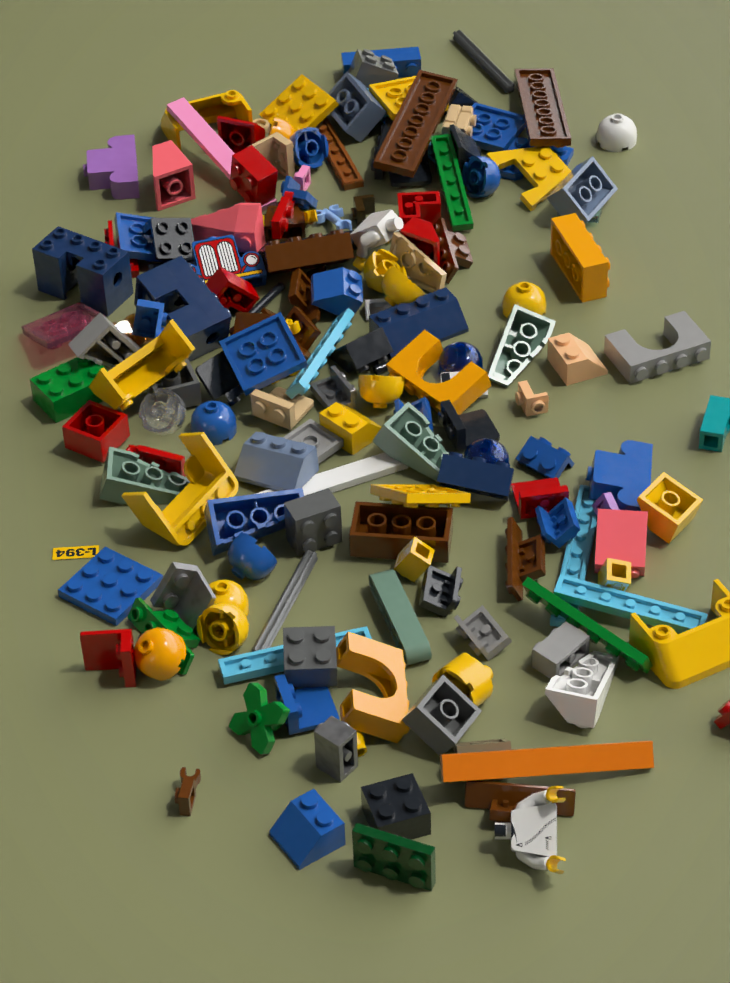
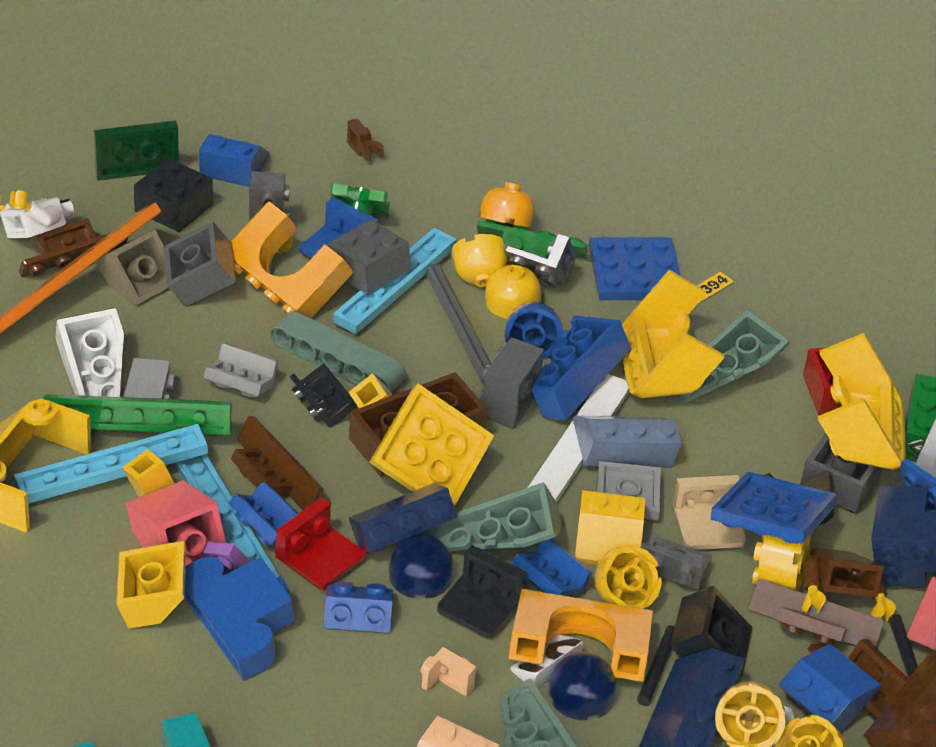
camera: 135 degrees right, 0 degrees up
red bracket [80,629,137,688] -> none
red hinge [126,445,186,476] -> none
clear cylinder [139,388,187,436] -> none
blue cylinder [190,401,237,445] -> none
medium azure plate [285,307,355,399] -> none
yellow brick [432,653,493,707] -> none

